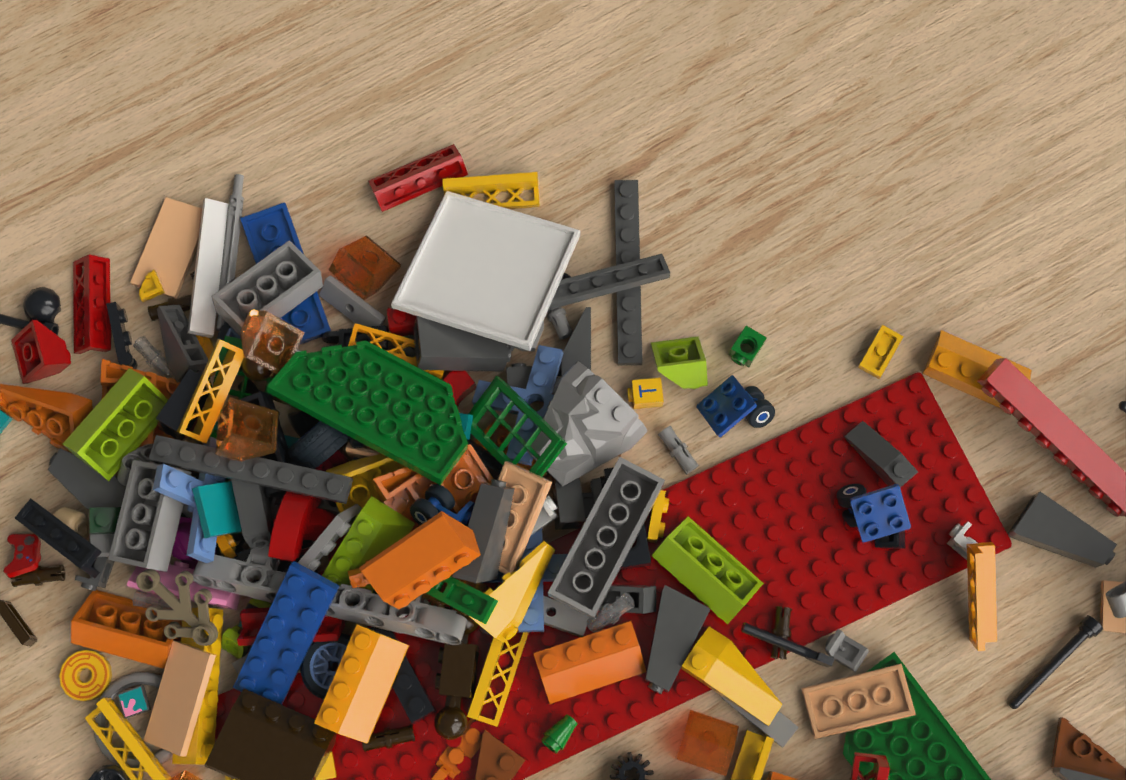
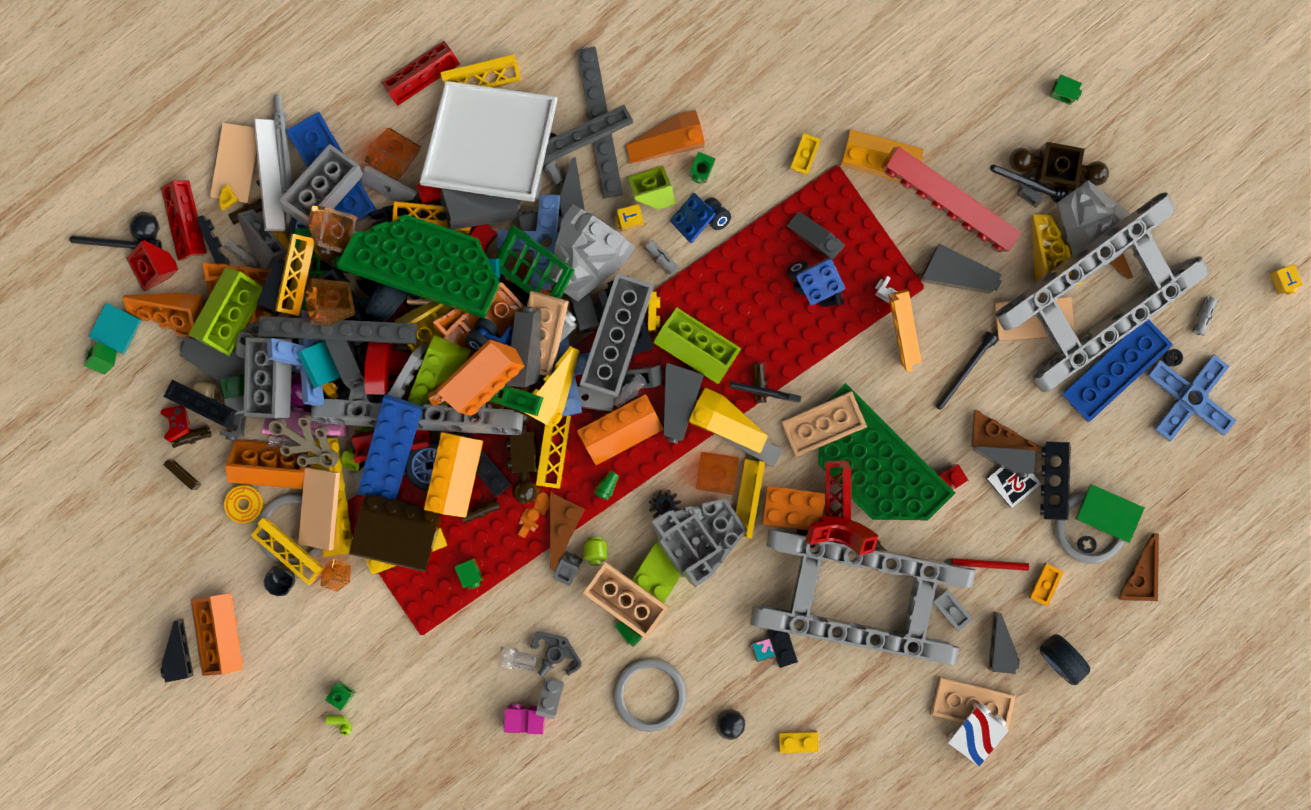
camera: 15 degrees left, 10 degrees up
tile [117,685,151,719] -> none
light grey bracket [825,629,869,672] -> none
none -> orange wedge [626,110,705,164]

